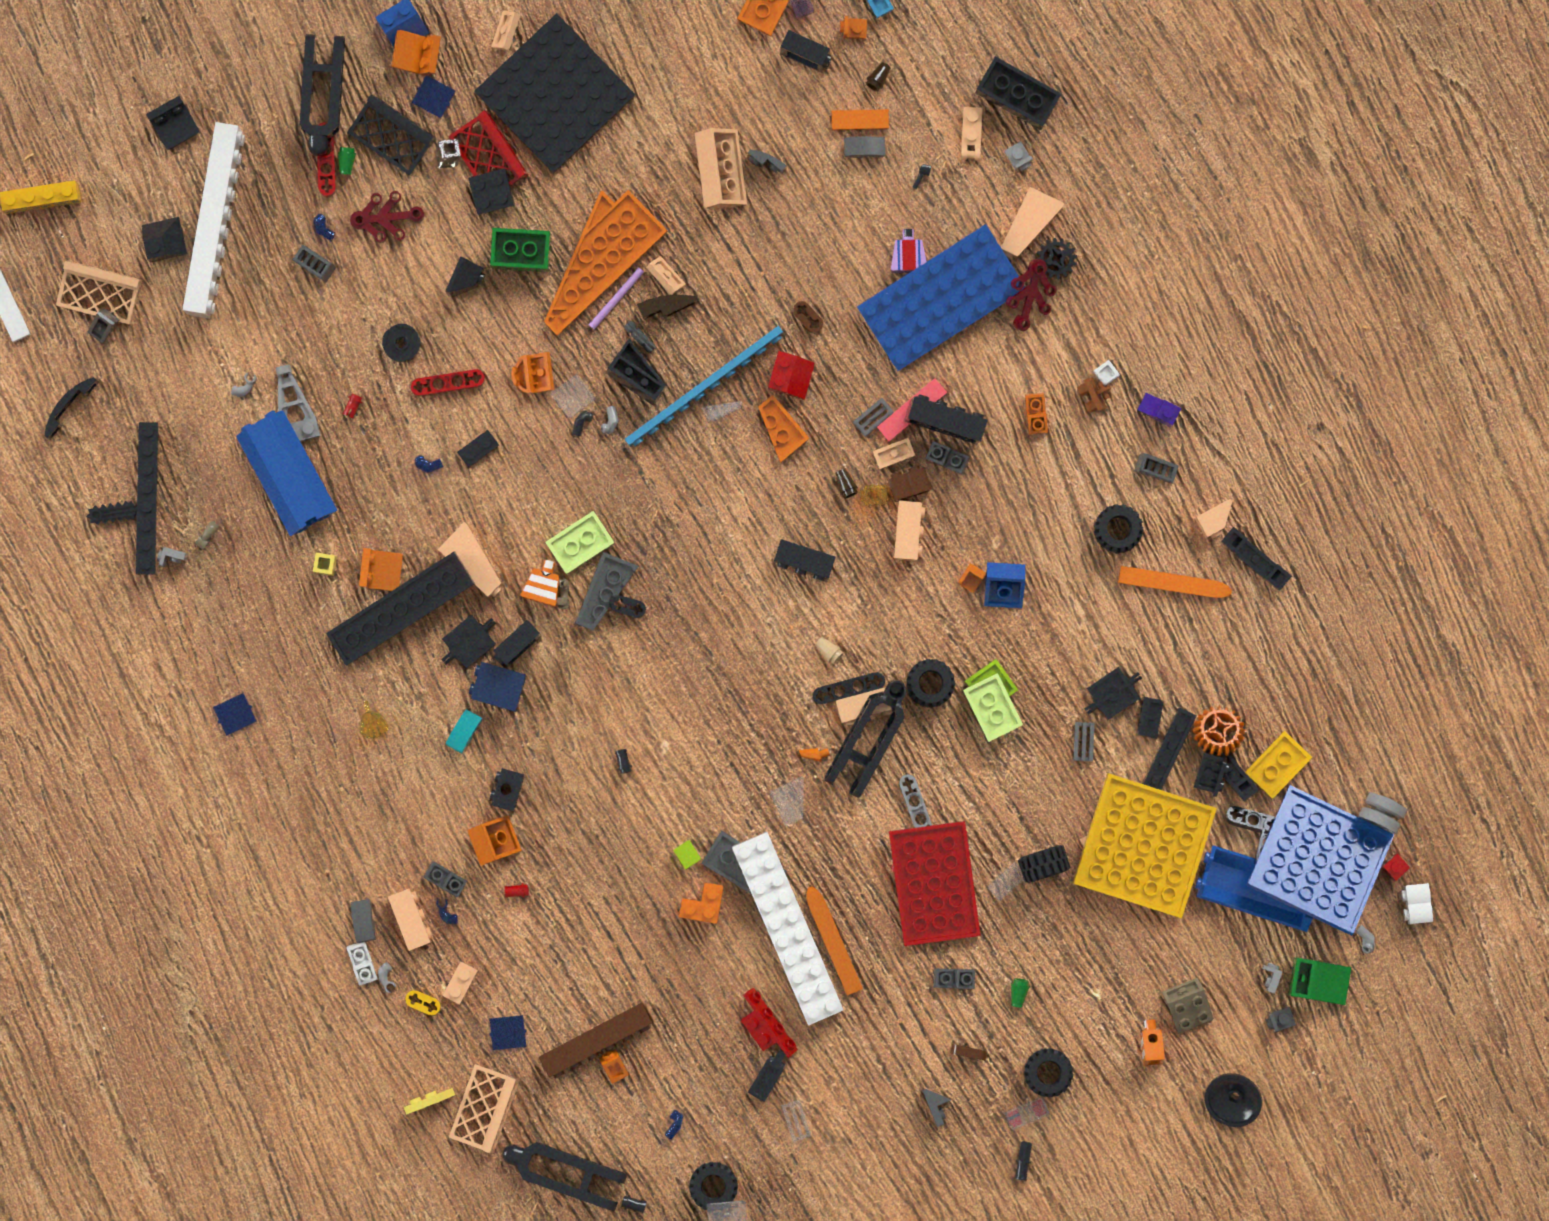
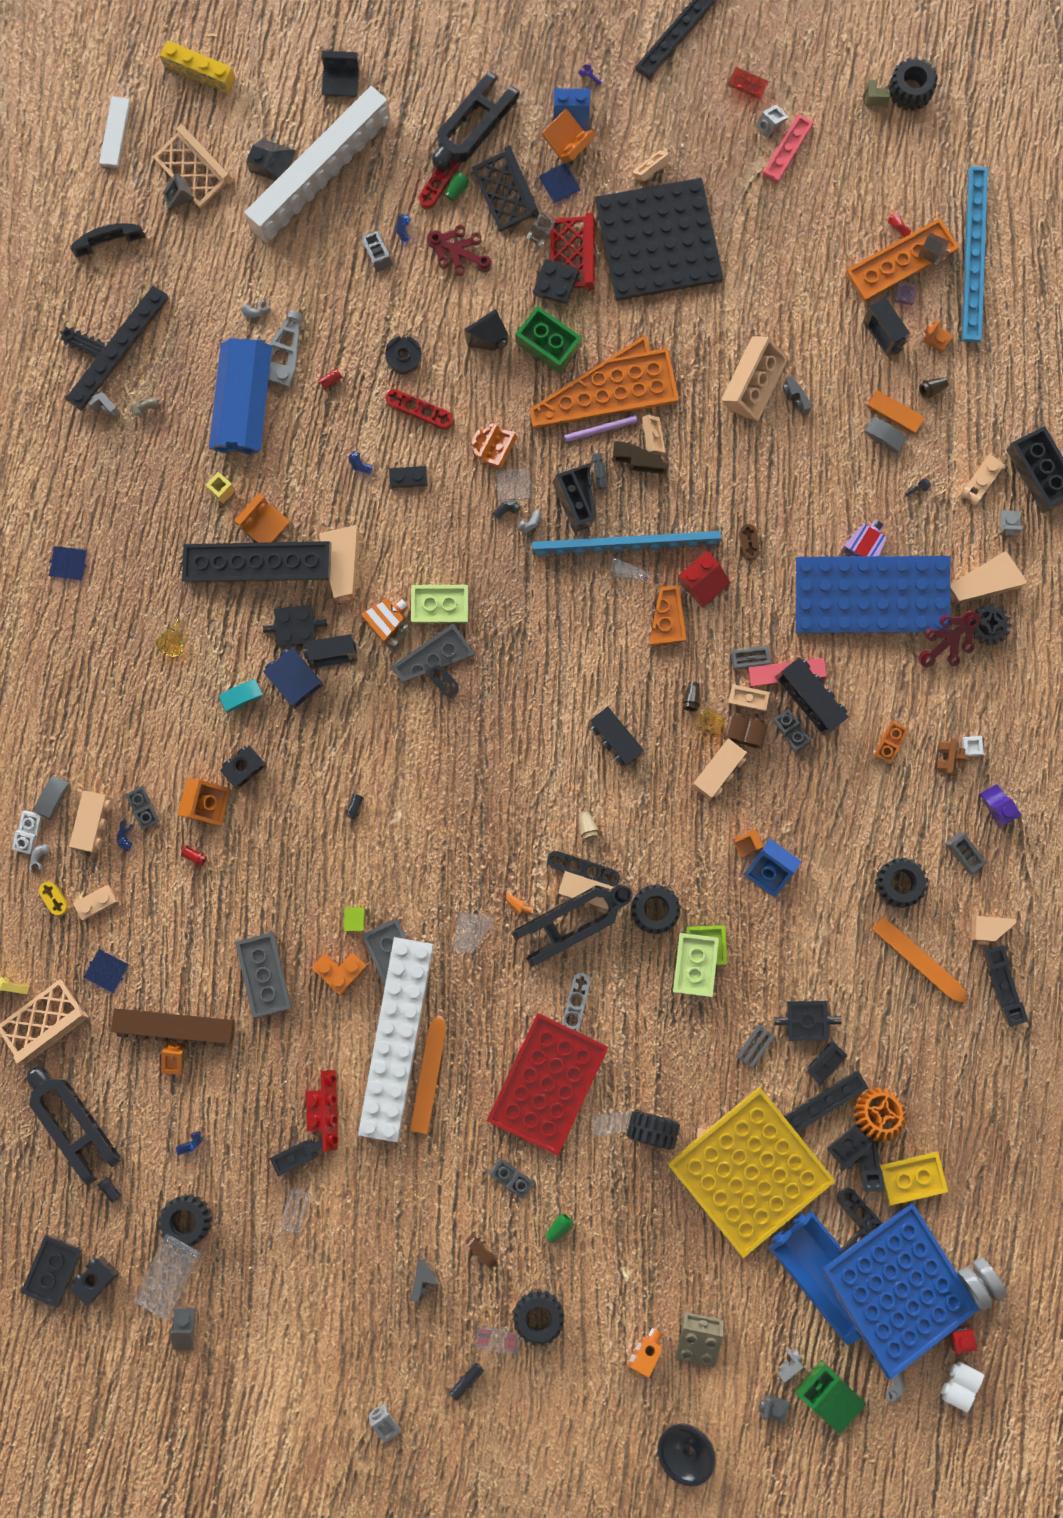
camera: 40 degrees right, 5 degrees down
none -> dark grey plate [235,932,292,1018]

